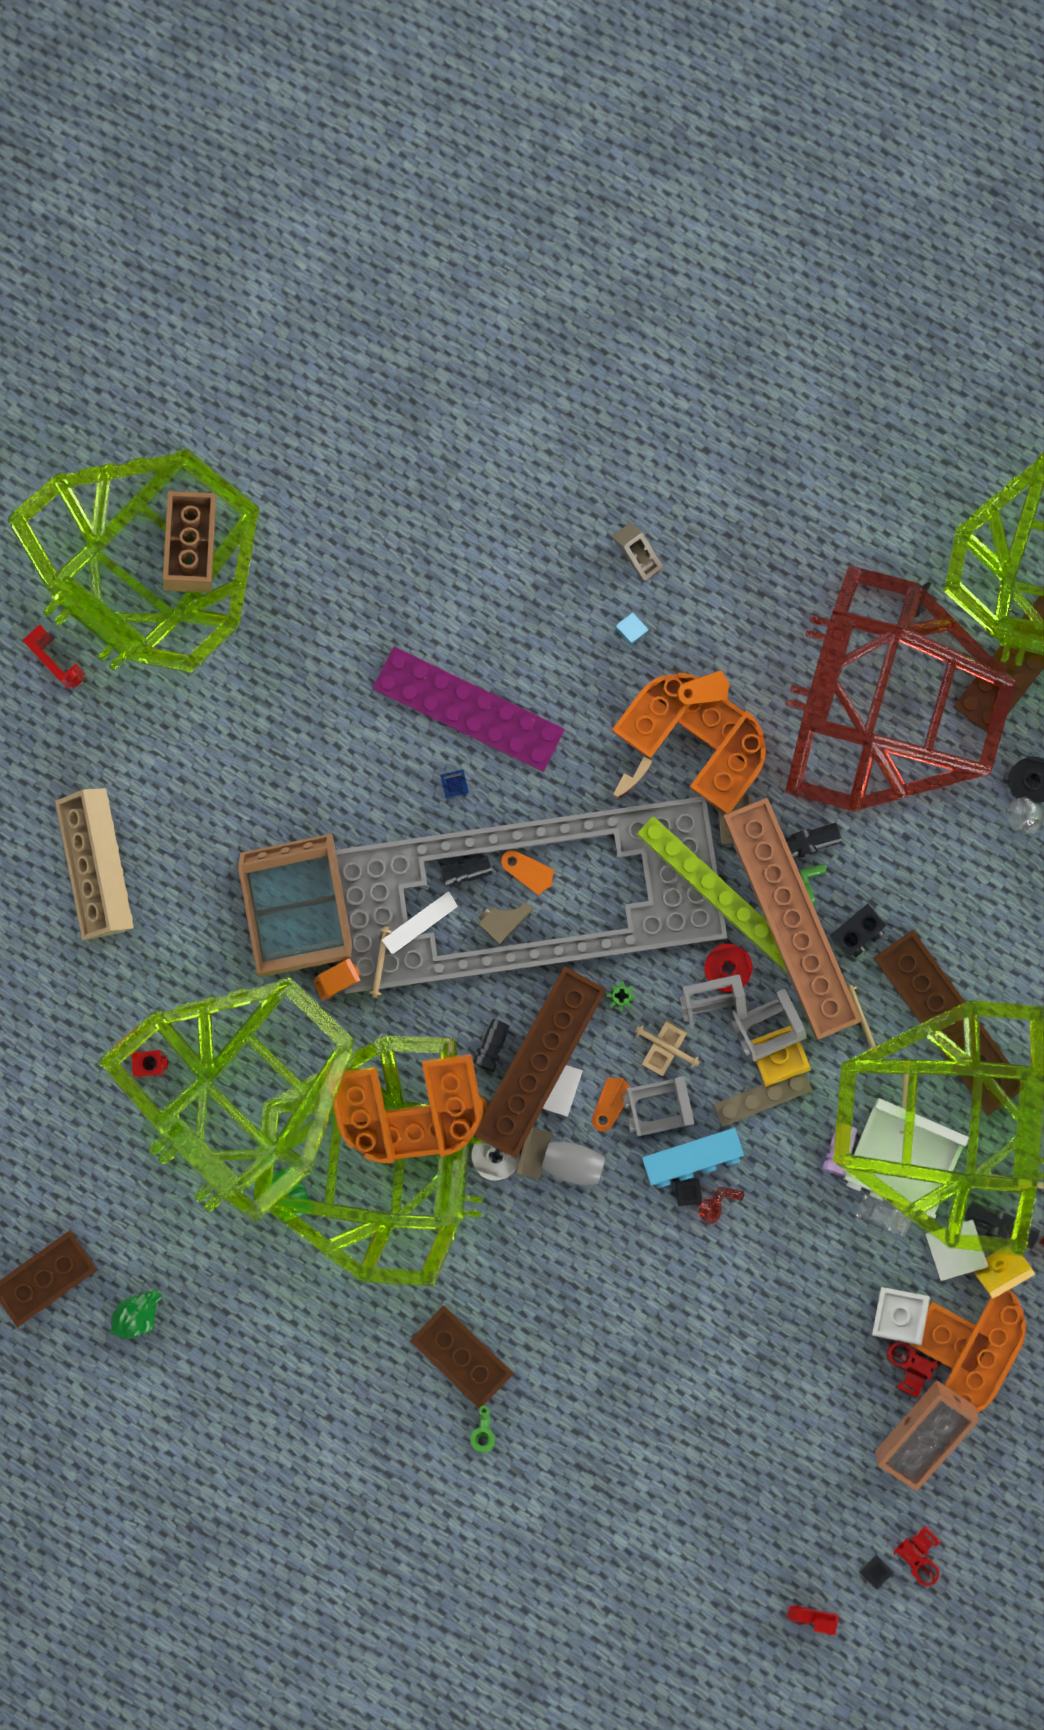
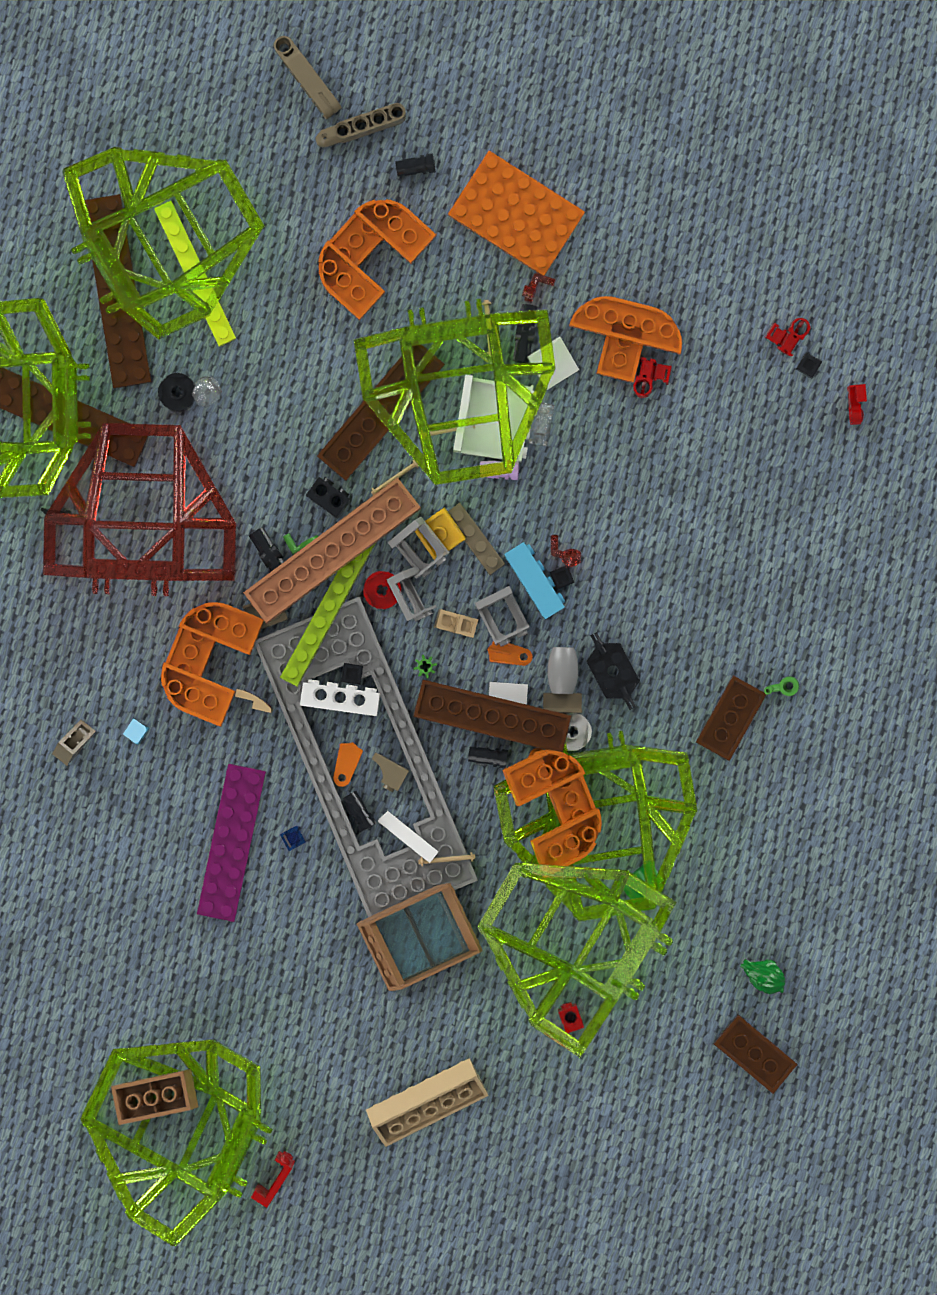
camera: 110 degrees left, 5 degrees up
orange slope [312,958,360,1002] -> none
tan axle [635,1026,700,1068] -> none
orange piece [677,670,730,704] -> none
white tile [872,1287,930,1345] -> none
brick [875,1380,979,1491] -> none
yellow plate [973,1243,1035,1299] -> none
none -> white brick [300,679,380,716]
none -> black tile [341,663,363,685]
none -> black plate [586,632,640,710]

